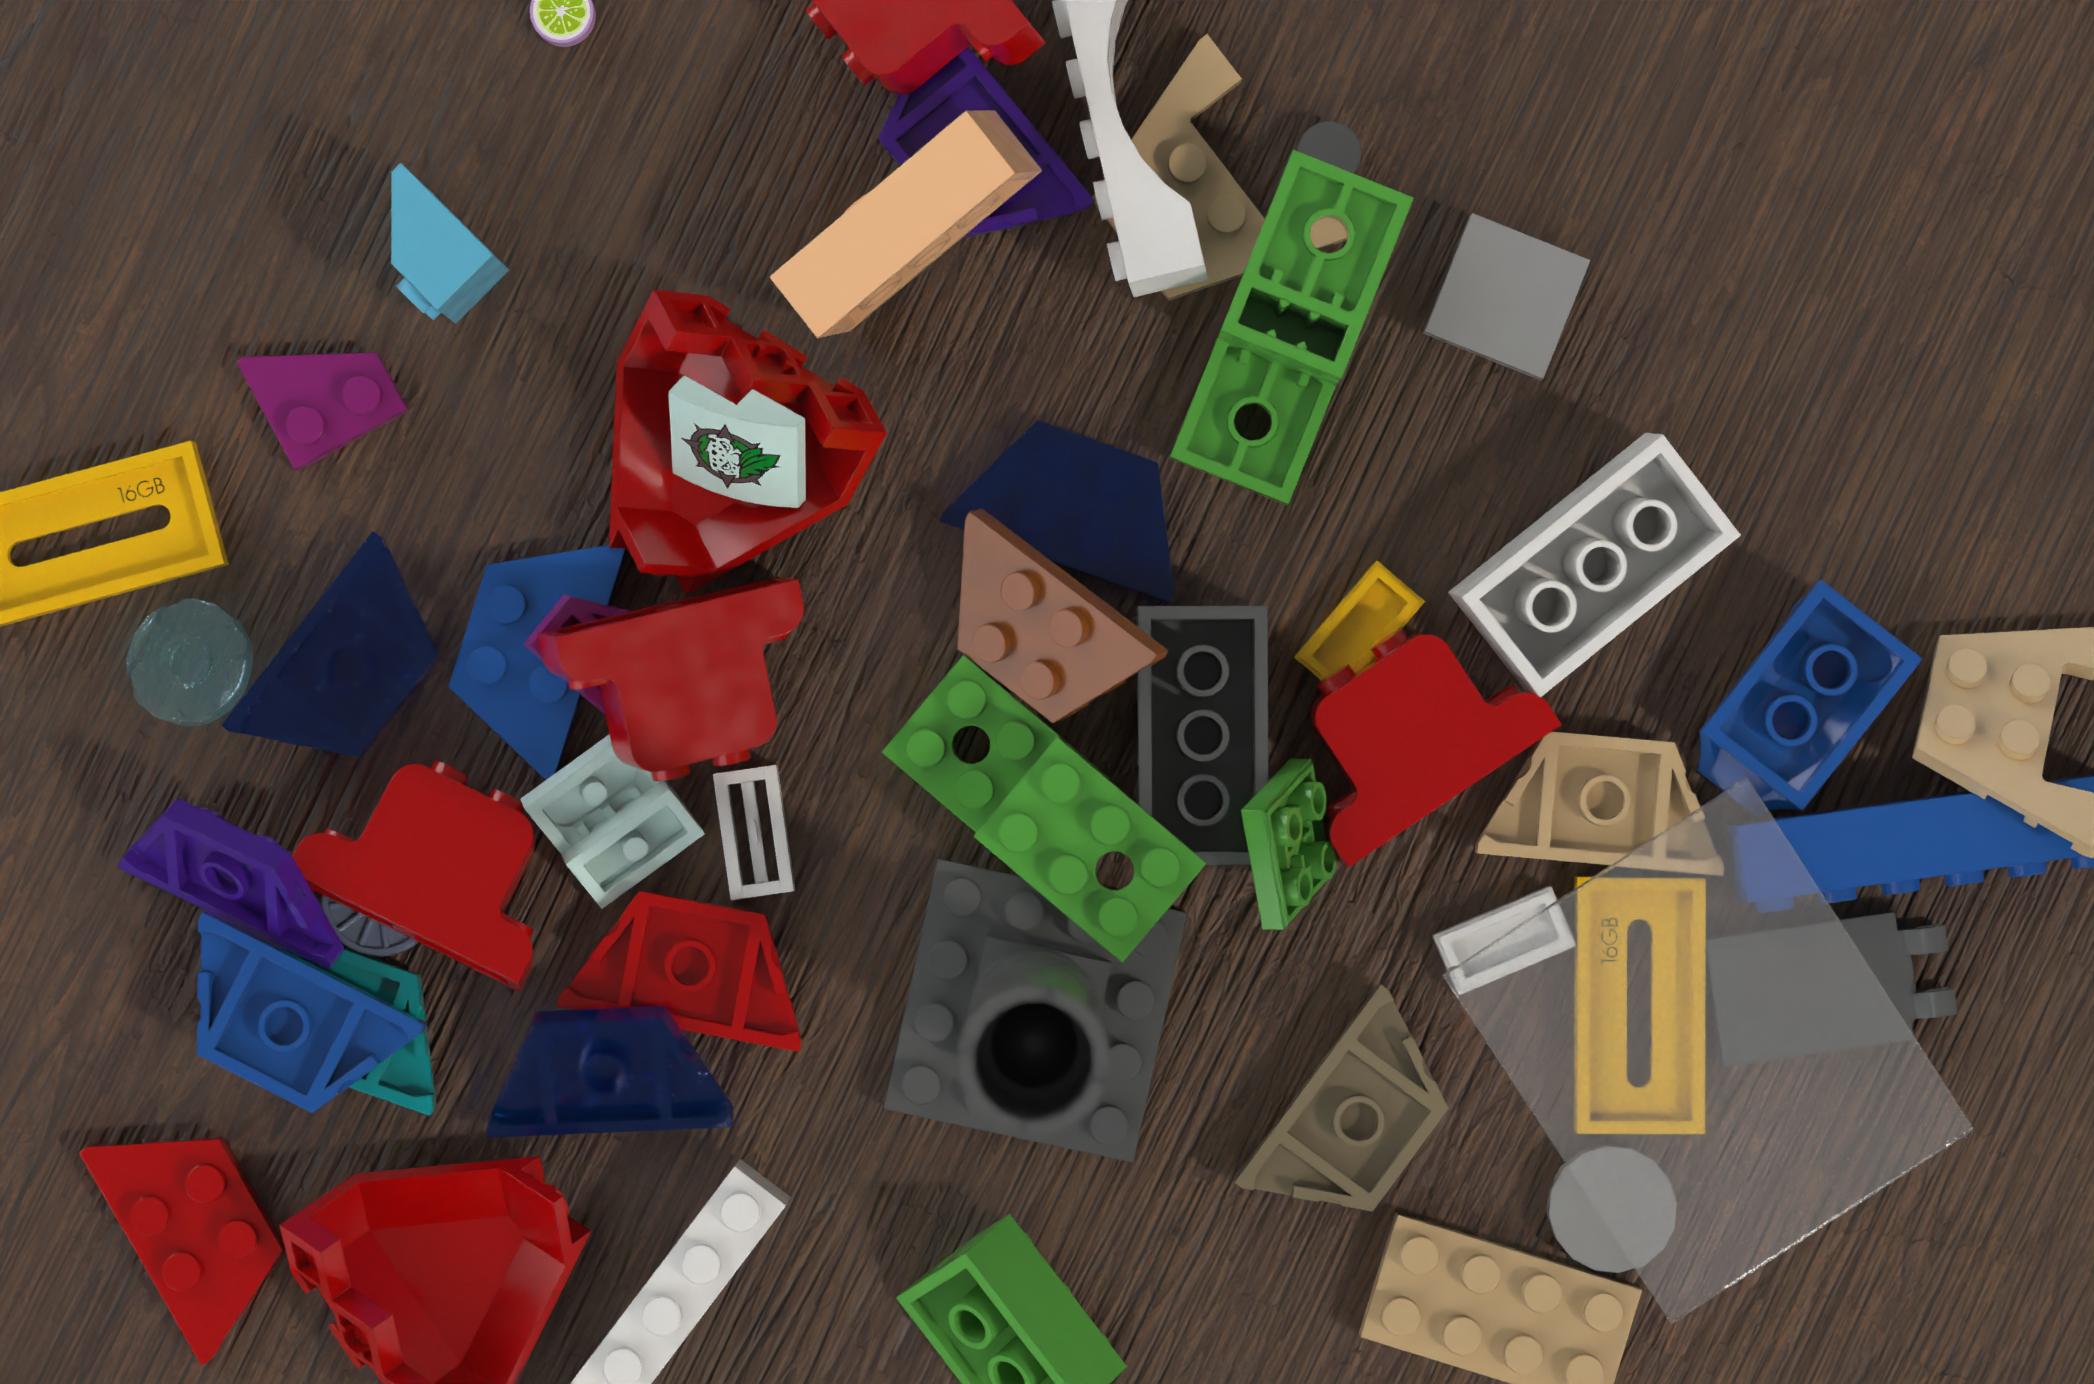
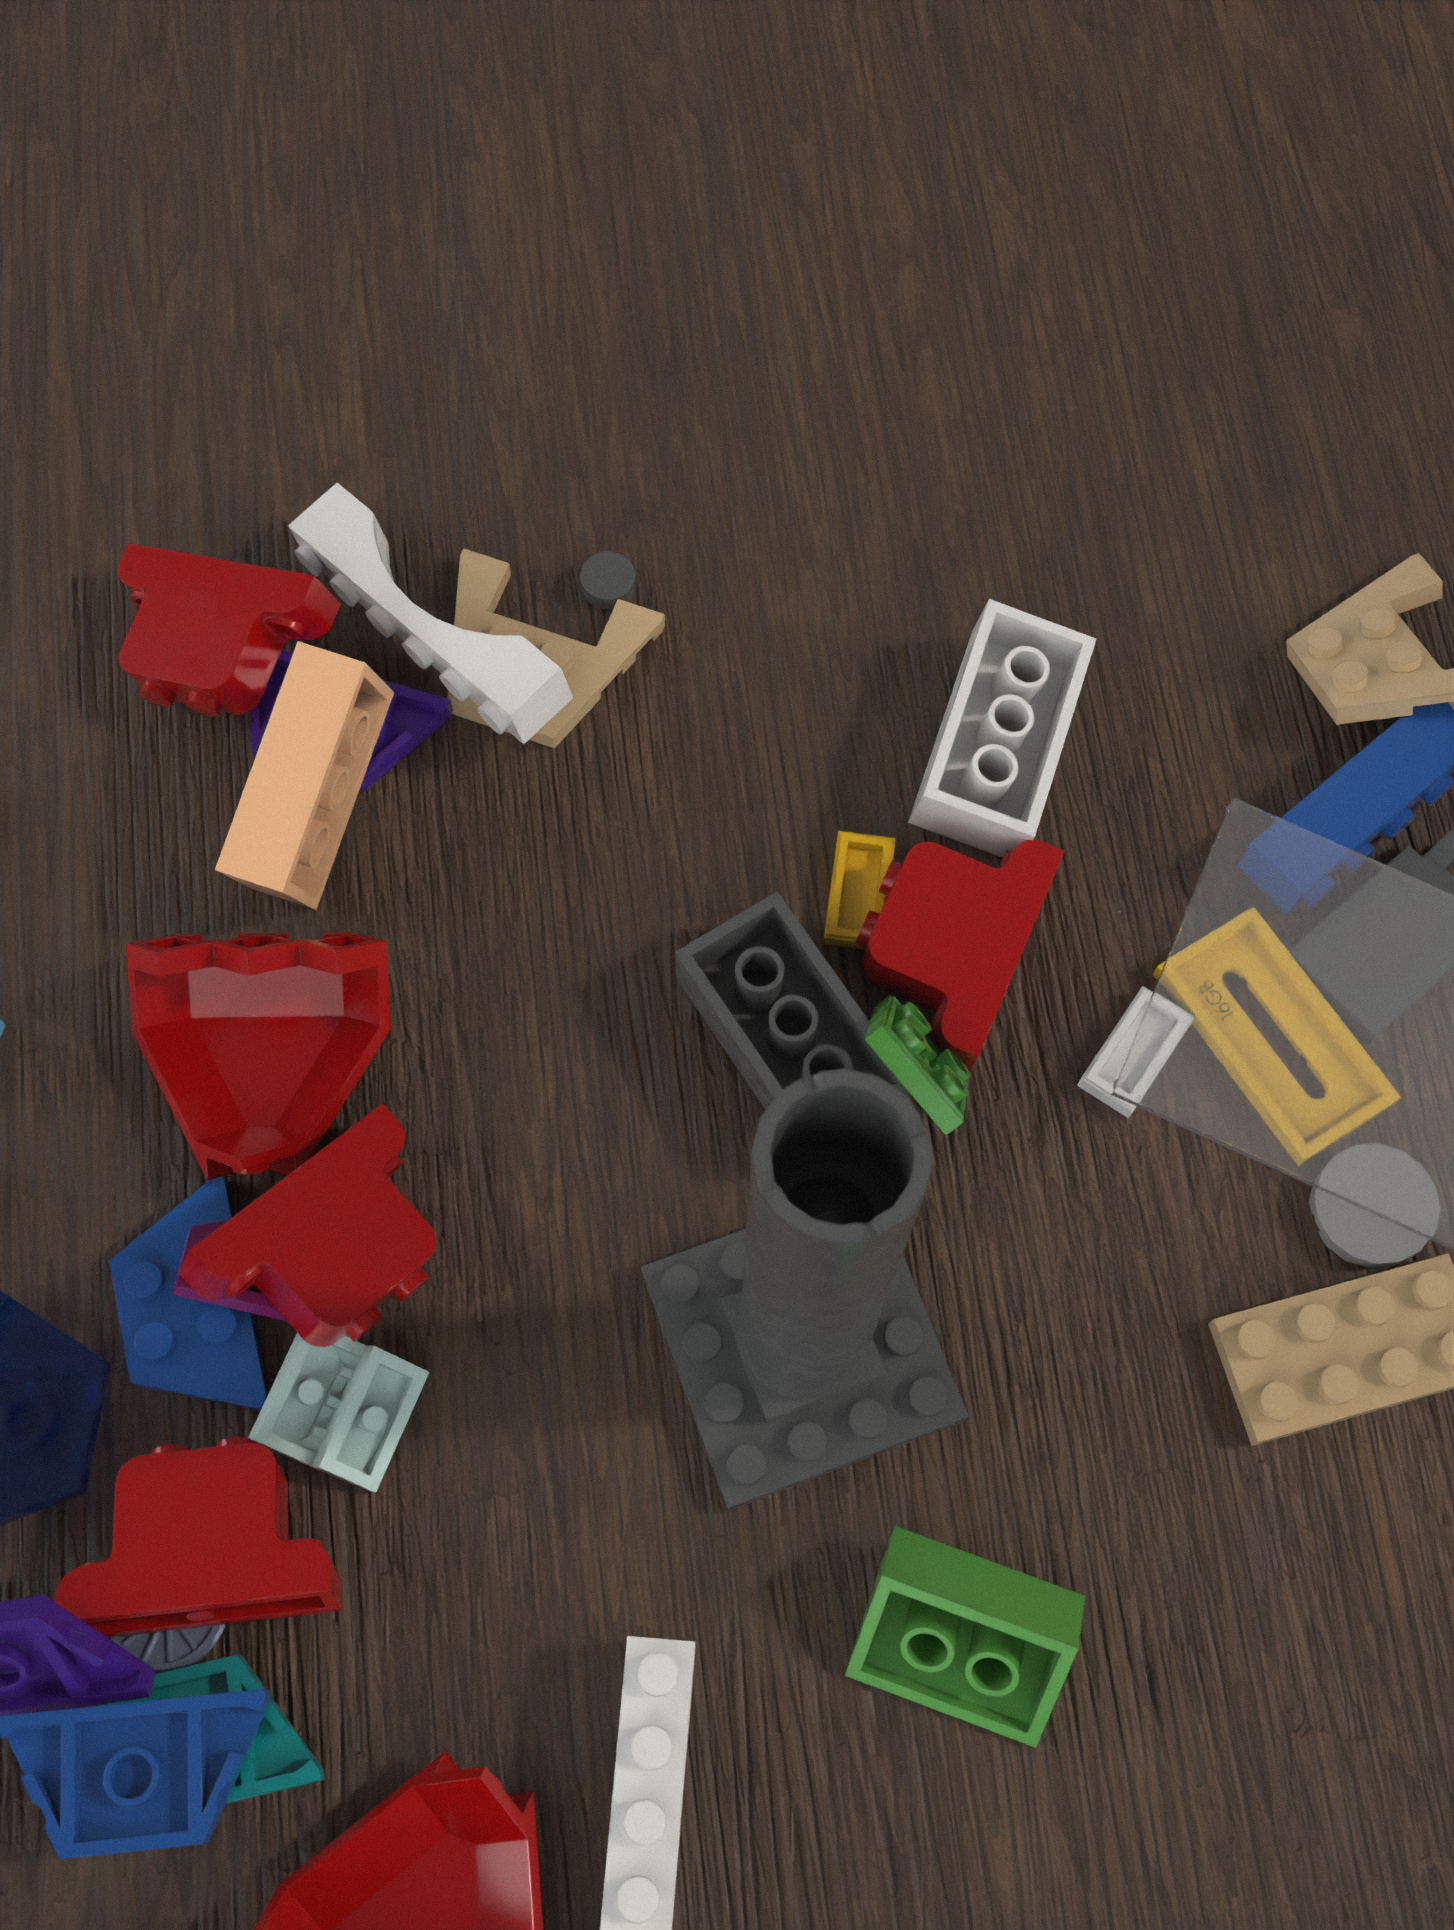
camera: 30 degrees left, 20 degrees down
clear blue wing [486,1006,734,1138] -> none
red wing [557,891,802,1052] -> none
light aqua slope [669,375,806,508] -> none
white tile [713,765,795,900] -> none
bright green bracket [882,655,1207,963] -> none
clear blue wing [940,420,1174,603] -> none
dark orange wing [957,509,1169,723] -> none
bright green bracket [1169,150,1414,506] -> none
dark tan wing [1233,983,1449,1212] -> none
light grey tile [1423,213,1591,381] -> none
tan wing [1475,732,1723,875] -> none
blue slope [1697,579,1923,816] -> none

